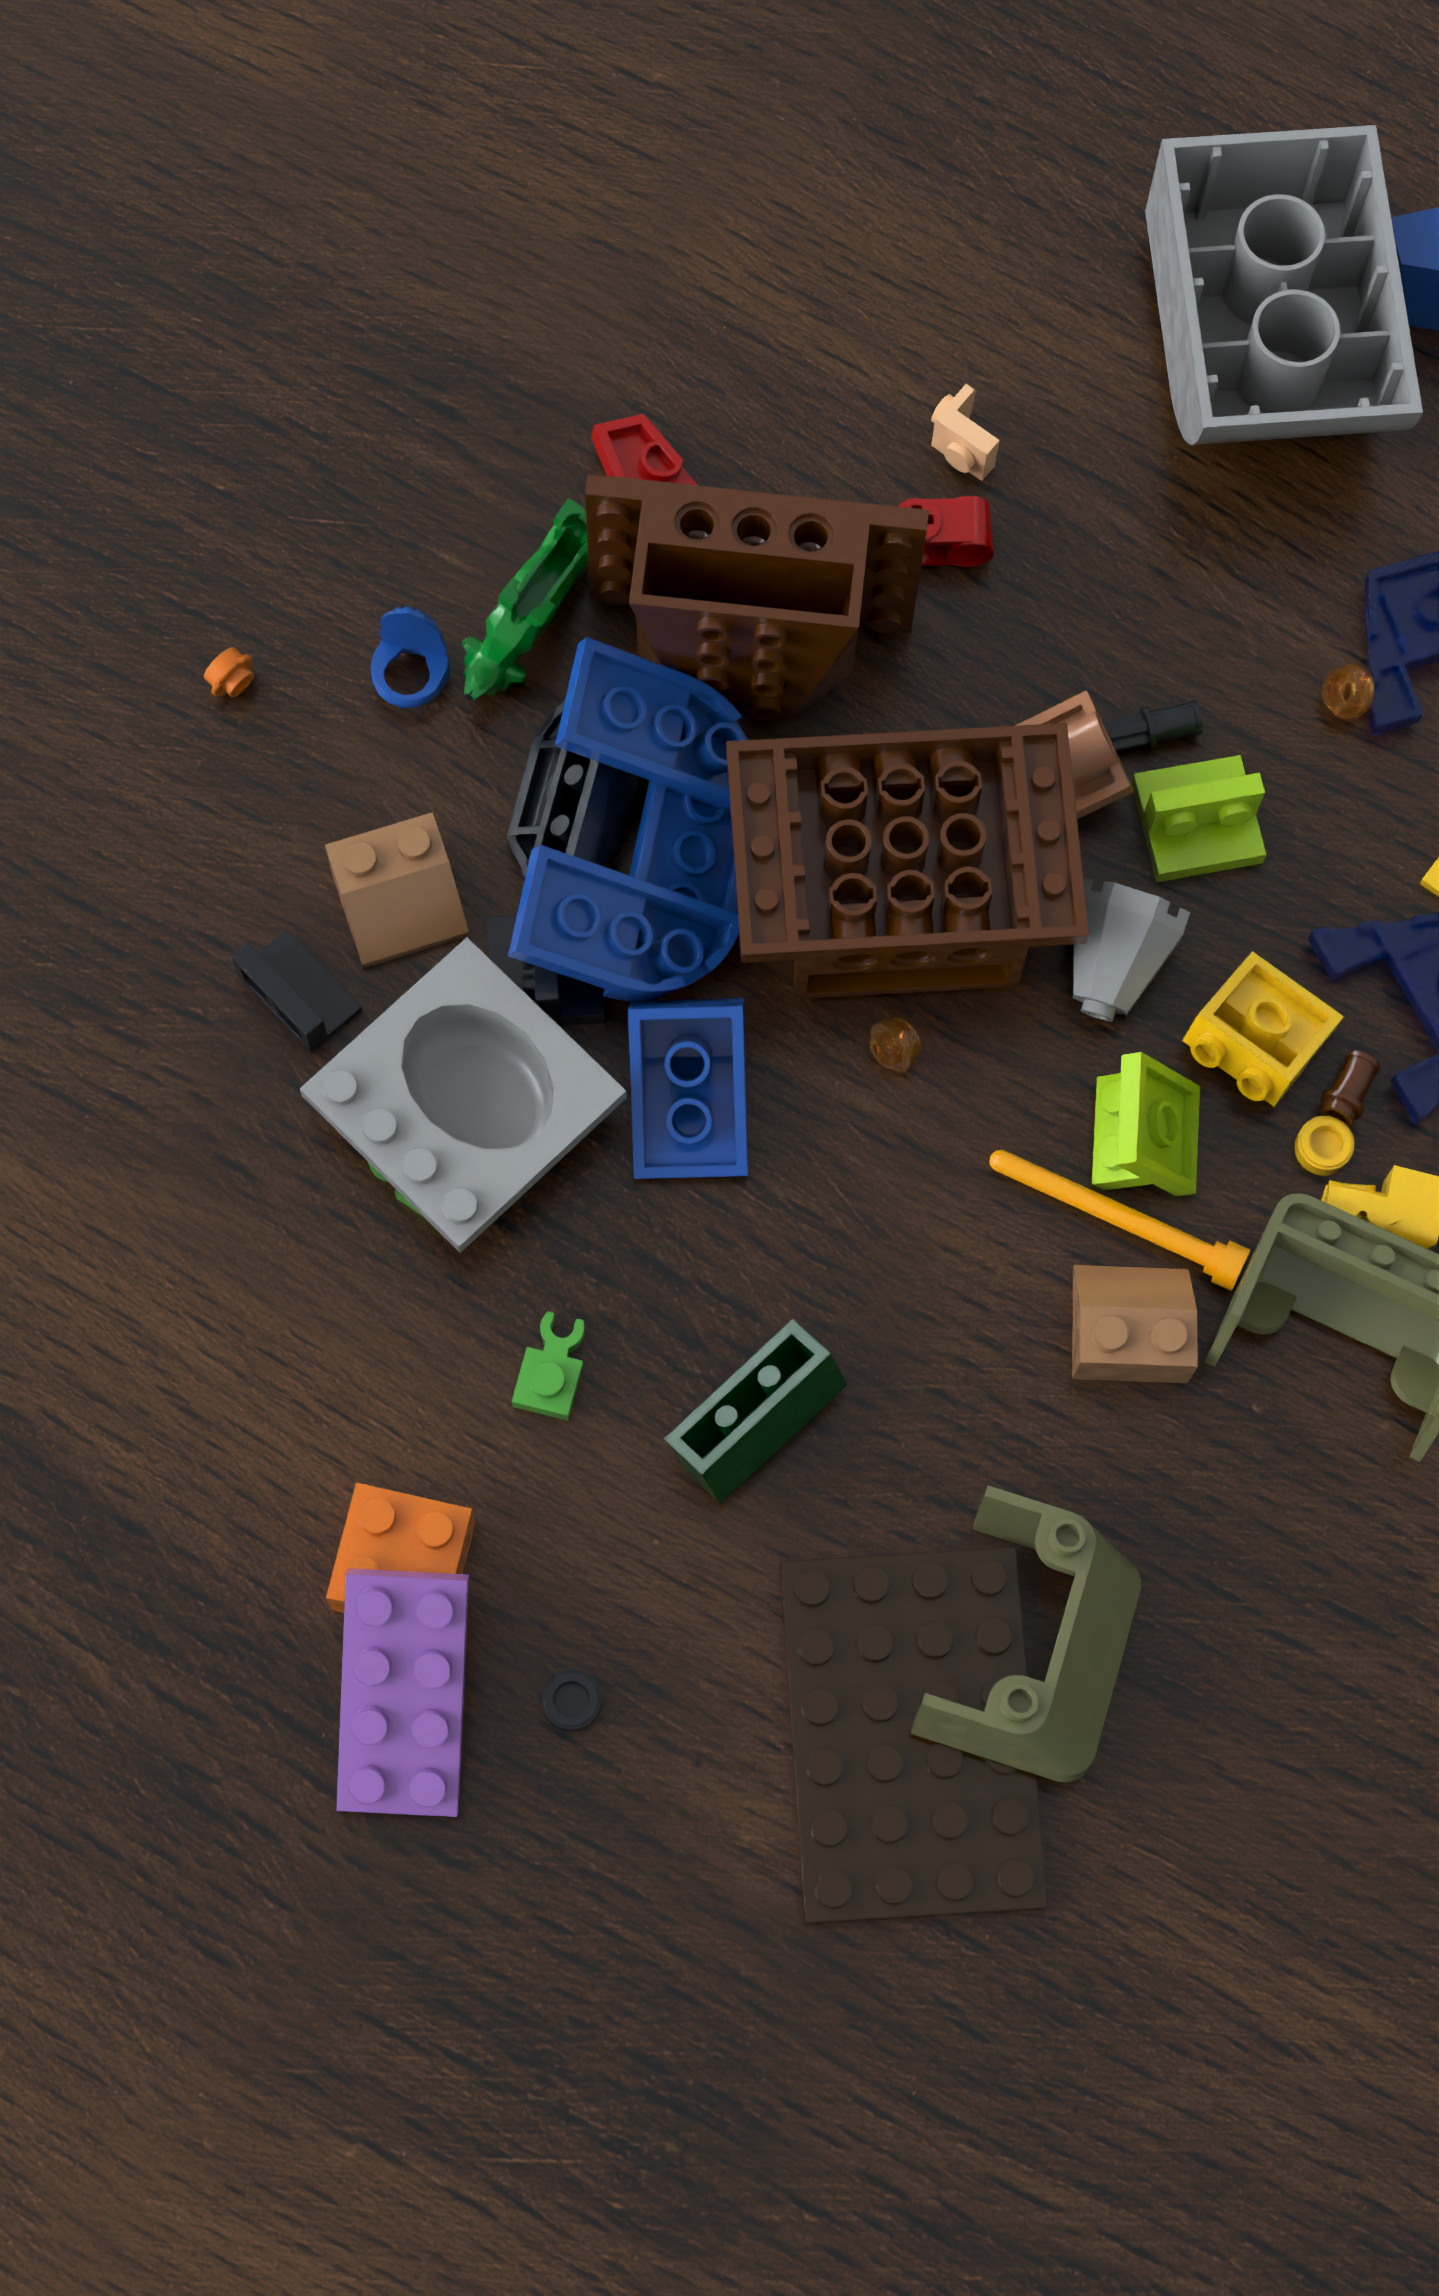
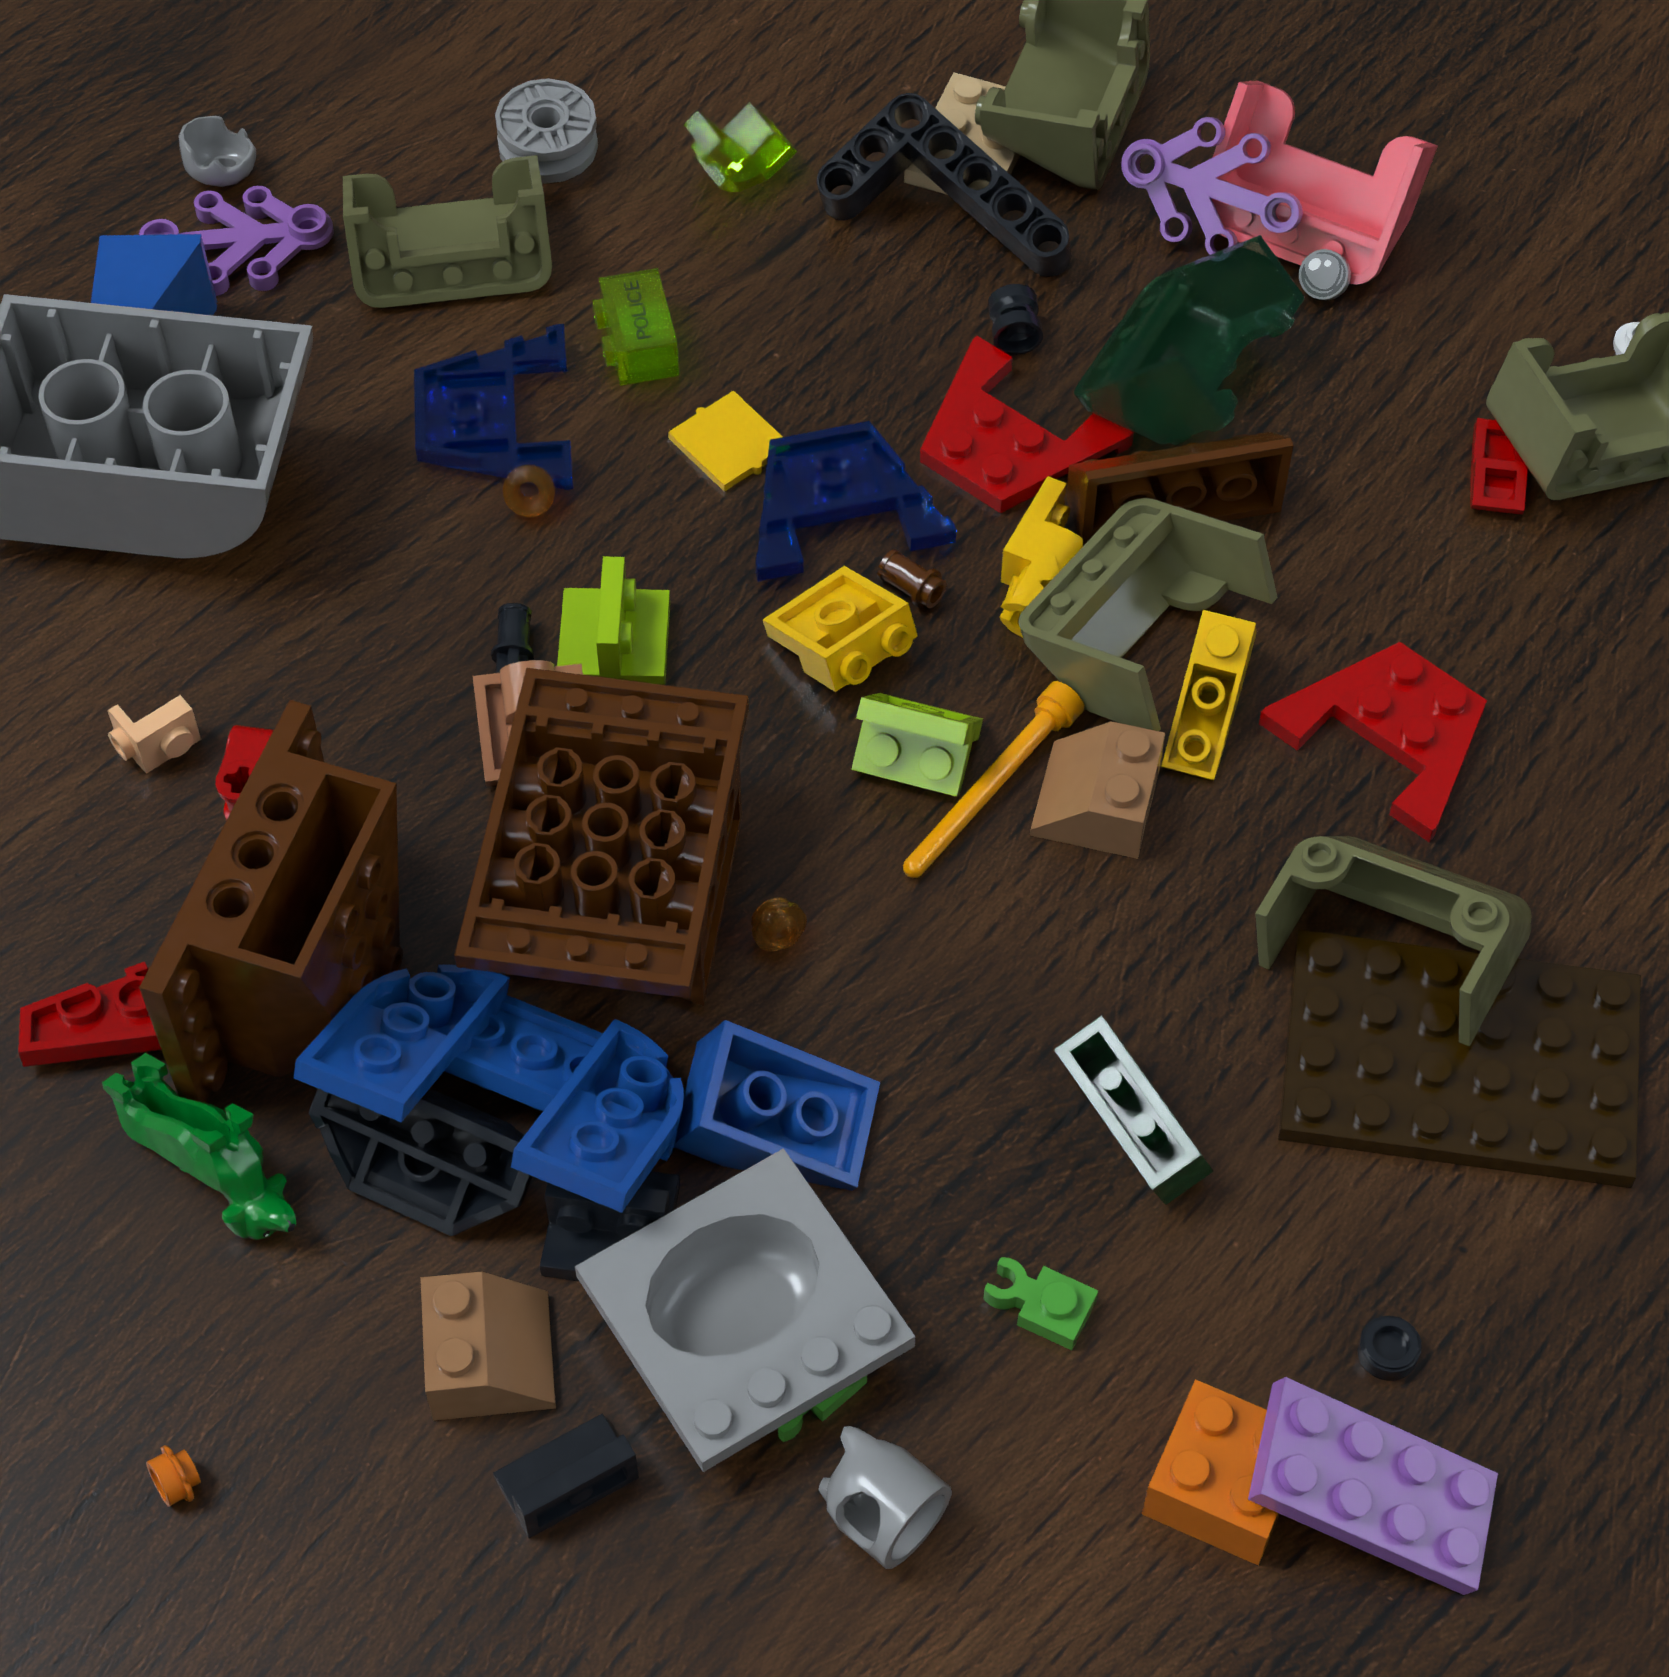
camera: 75 degrees left, 15 degrees down
blue piece [371,605,450,708] -> none
light grey cone [1073,878,1190,1022] -> none
yellow tile [1294,1116,1355,1176] -> none
none -> light grey piece [818,1426,952,1569]
none -> yellow slope [1161,610,1257,781]
none -> red wing [1259,642,1487,842]

